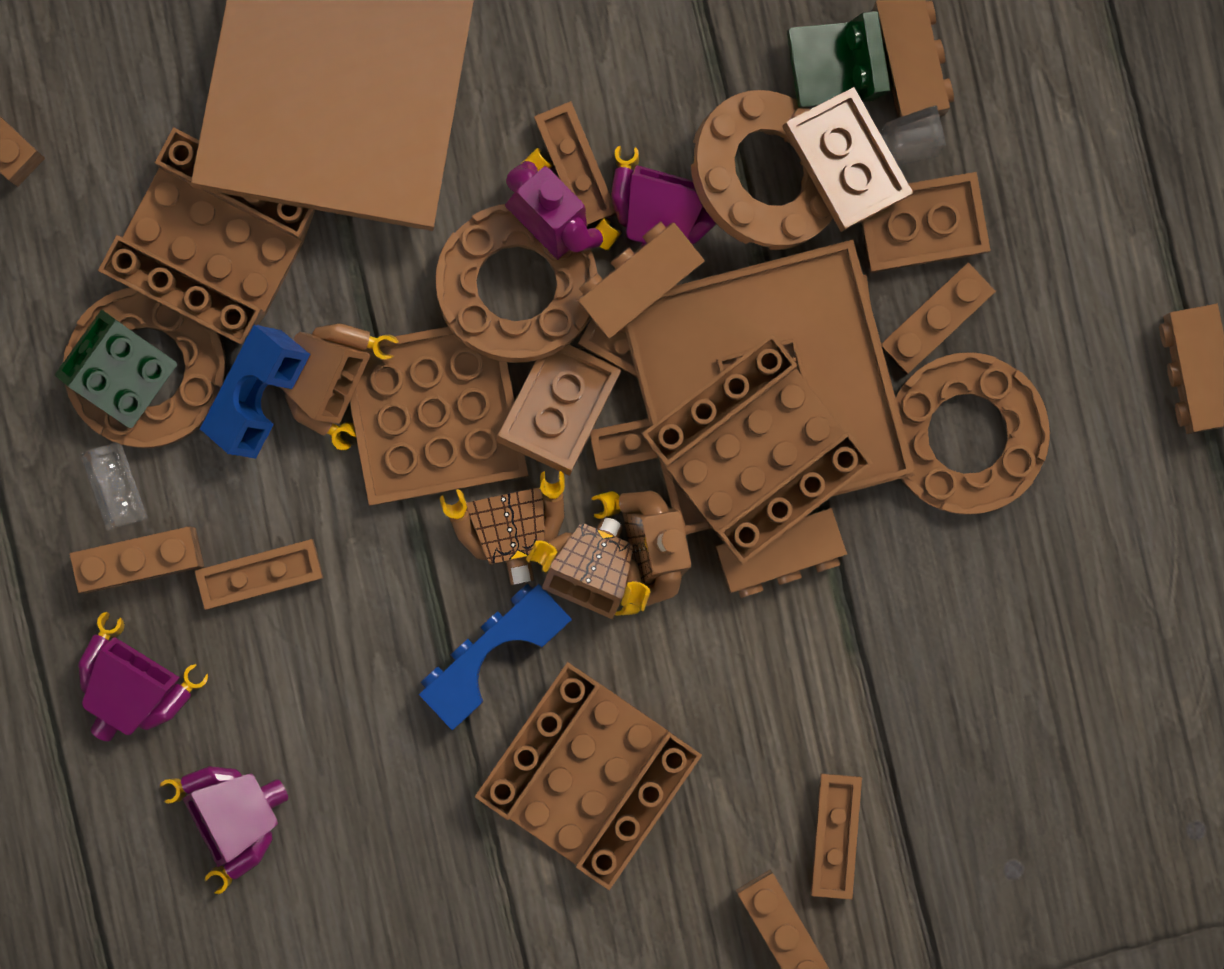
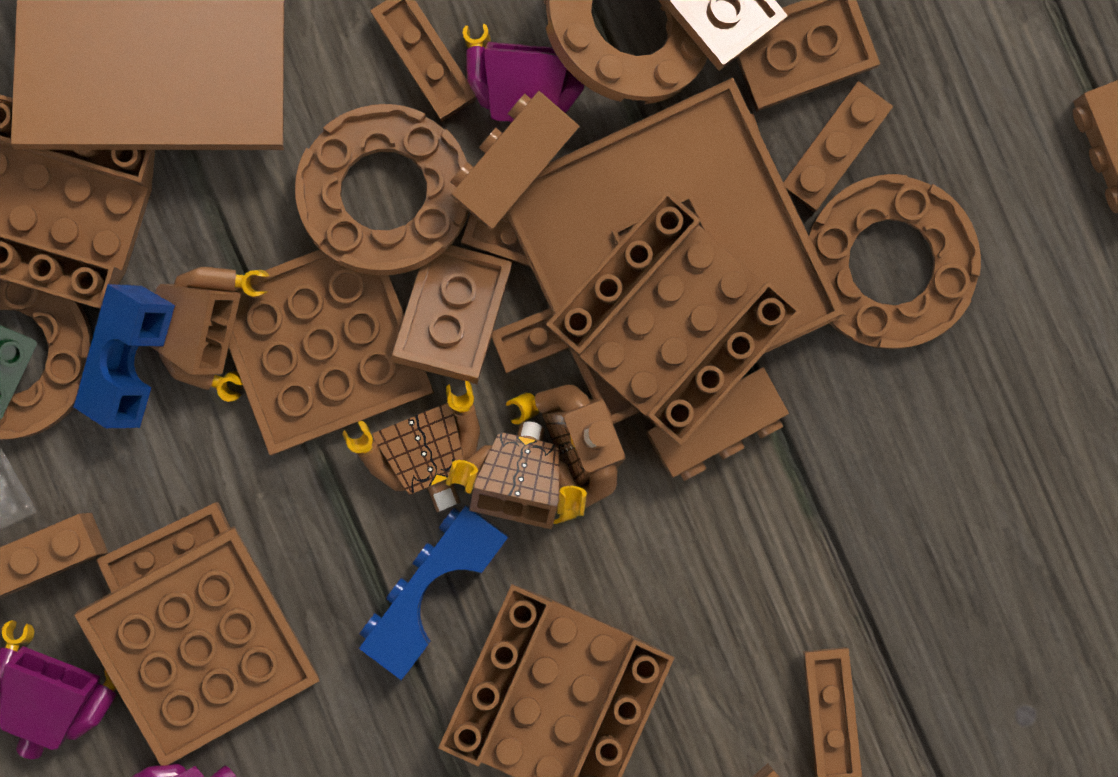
camera: 10 degrees left, 0 degrees up
magenta torso [505,148,622,260] -> none
none -> medium nougat plate [74,526,320,766]

